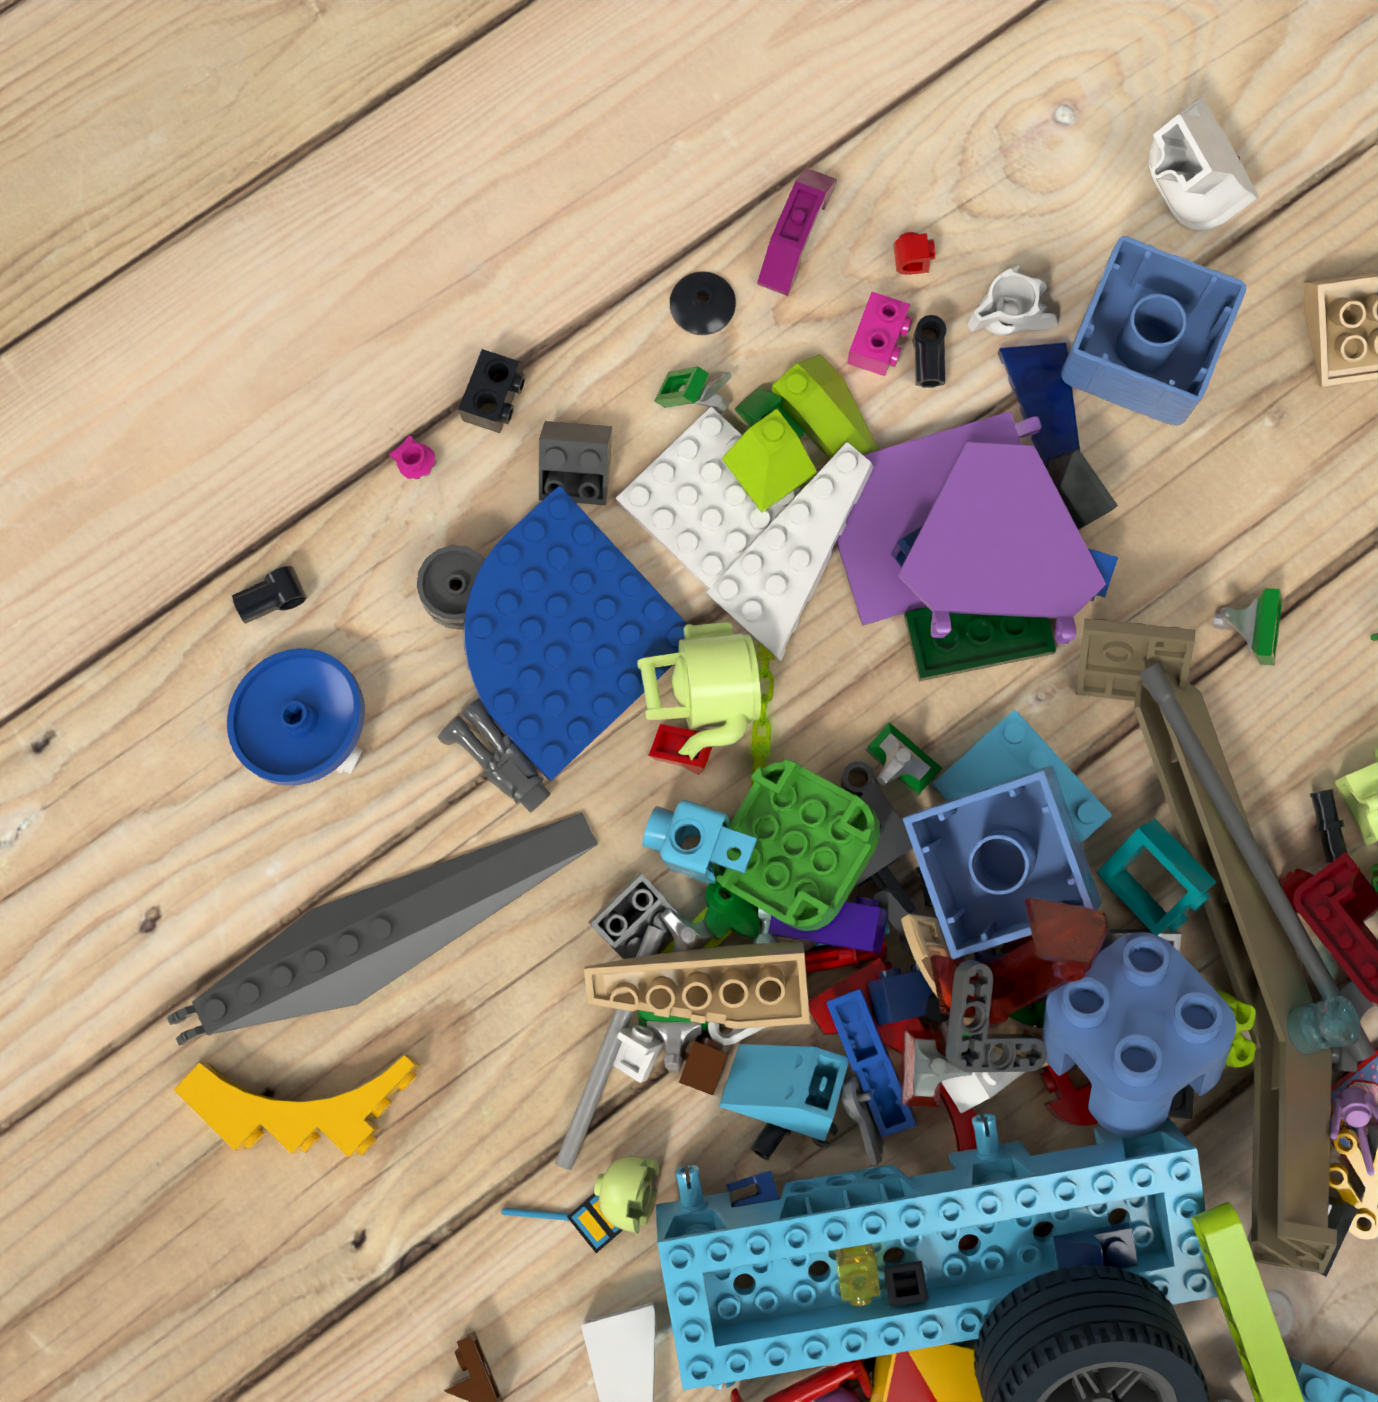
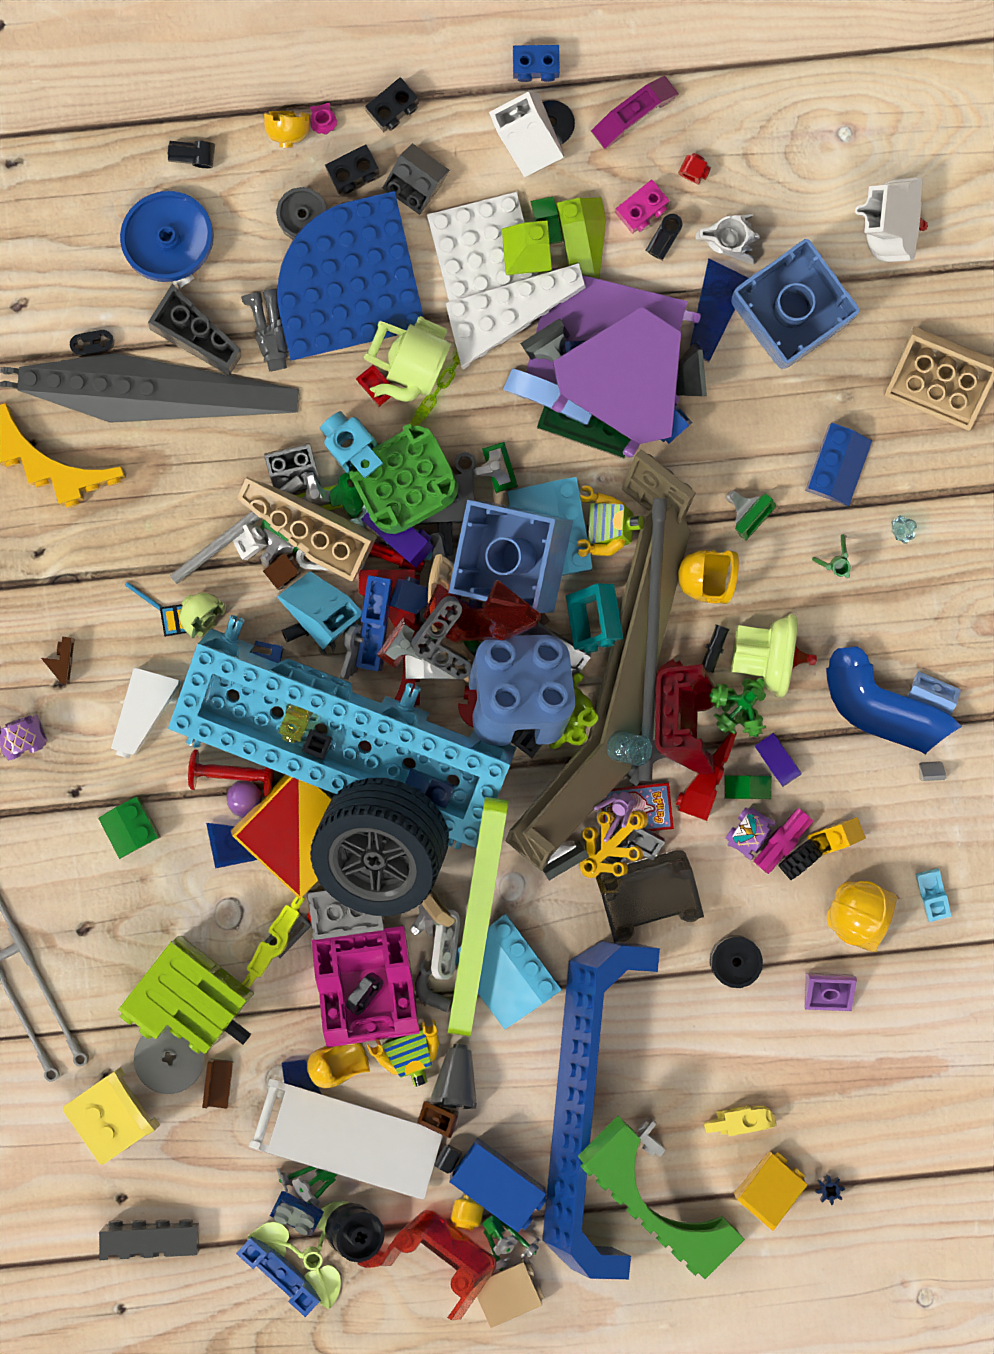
camera: 25 degrees right, 10 degrees up
green piece [654,366,732,414] -> none
none -> black beam [70,330,114,356]
none -> dark grey wedge [148,284,241,376]
none -> yellow cylinder [264,111,310,148]
none -> black brick [325,144,380,194]
none -> white slope [489,92,565,177]
none -> light blue slope [503,368,592,425]
none -> blue brick [513,45,560,82]
none -> pearl dark grey piece [520,318,570,363]
none -> torso [577,486,644,557]
none -> yellow piece [678,549,739,604]
none -> blue slope [805,422,872,506]

